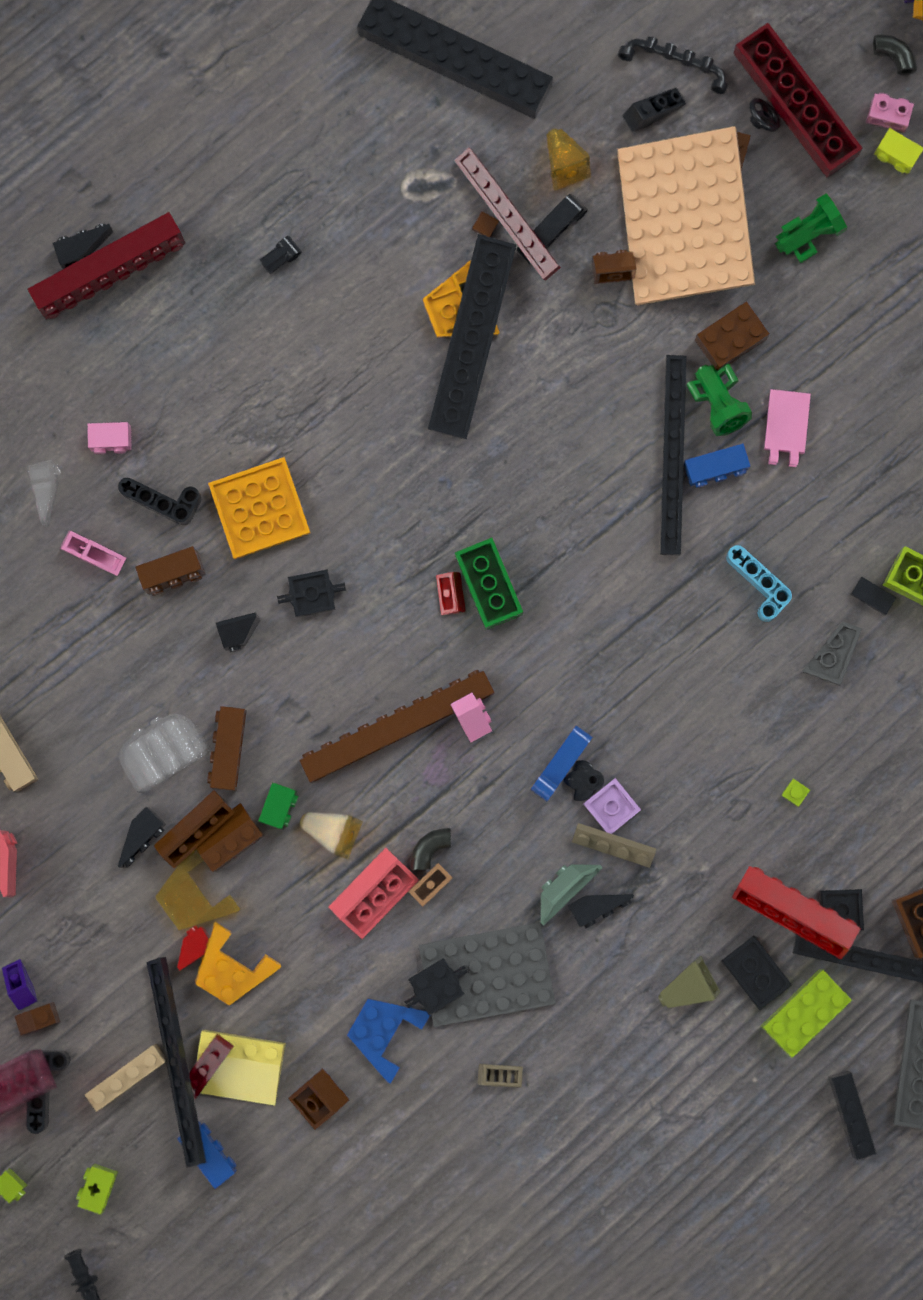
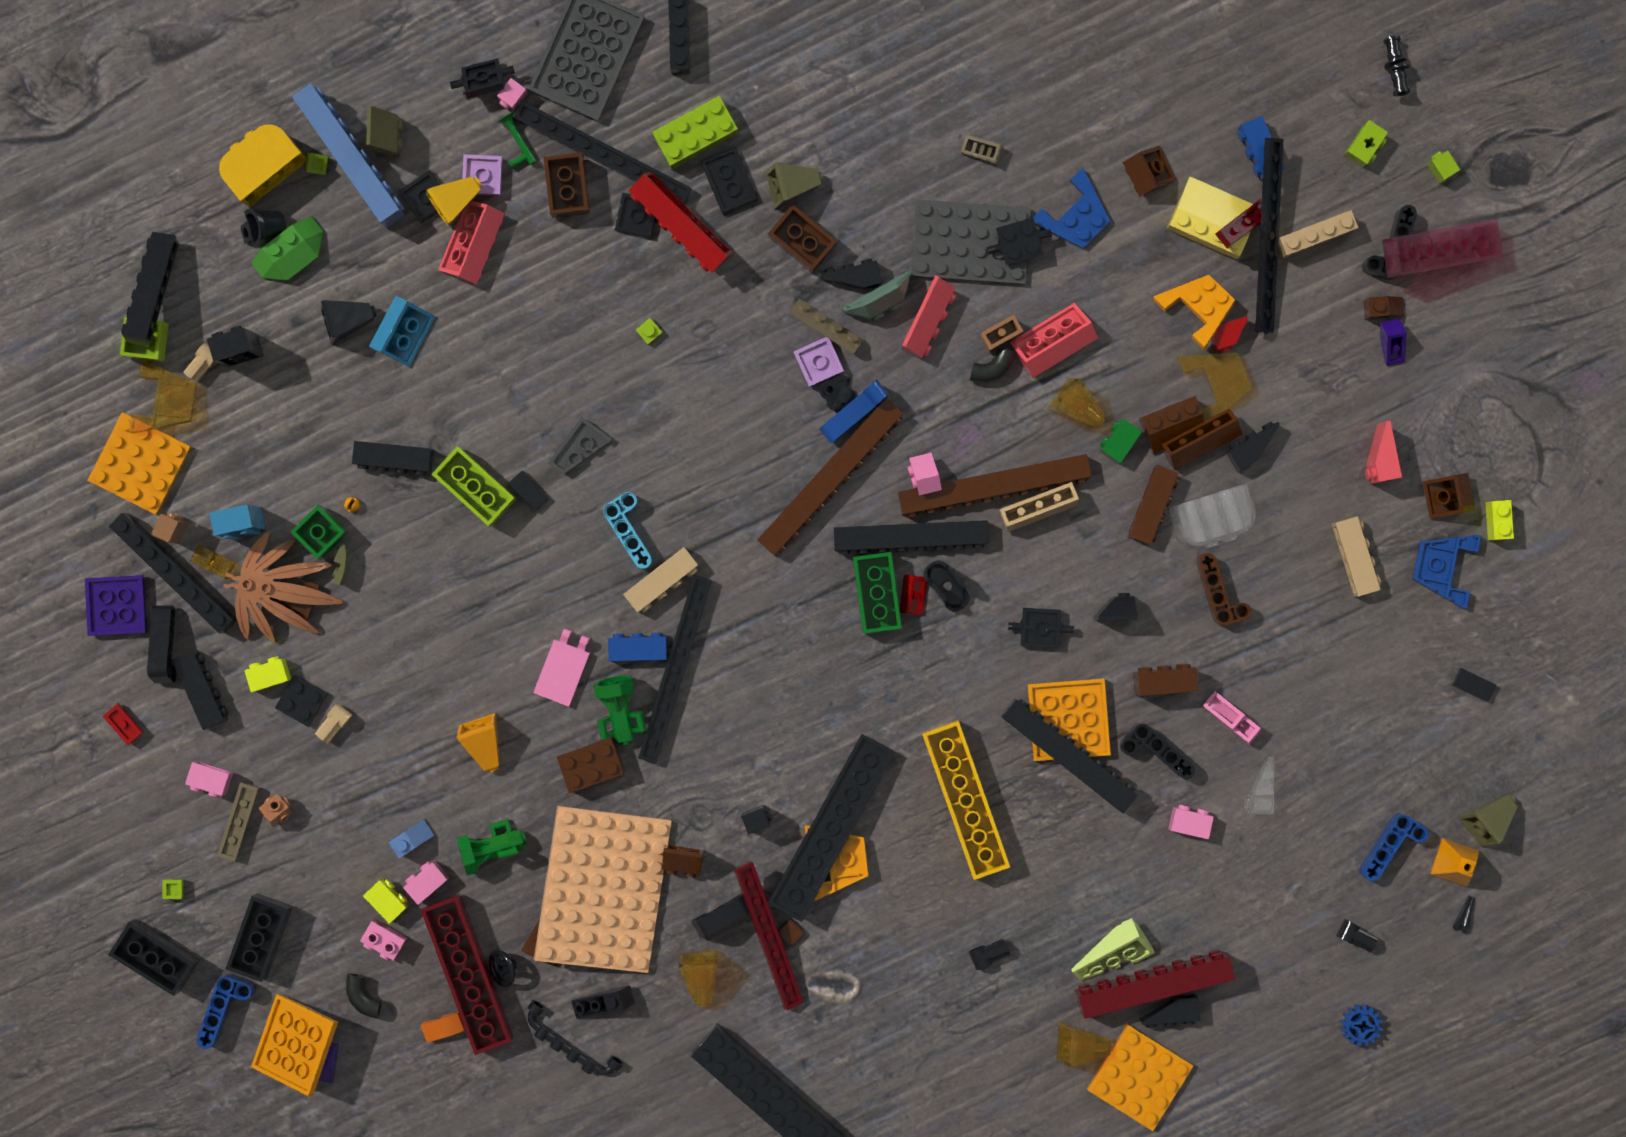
camera: 170 degrees left, 5 degrees up
none -> medium blue slope [388,819,435,858]
none -> bright pink brick [403,860,450,905]
none -> orange slope [420,1012,465,1042]
none -> light orange slope [457,713,500,772]
none -> tan brick [623,547,699,613]
none -> black brick [741,805,772,834]
none -> reddish brown brick [757,398,903,556]
none -> reddish brown brick [768,204,837,274]
none -> black brick [834,520,989,554]
none -> coral slope [901,275,957,359]
none -> yellow brick [922,720,1010,880]
none -> black piece [924,560,969,612]
none -> tan brick [1000,482,1079,533]
none -> black brick [1000,699,1137,814]
none -> clear yellow slope [1056,1022,1114,1068]
none -> yellowish green wedge [1071,918,1155,980]
none -> light orange plate [1087,1024,1193,1131]
none -> reddish brown beam [1196,553,1252,625]

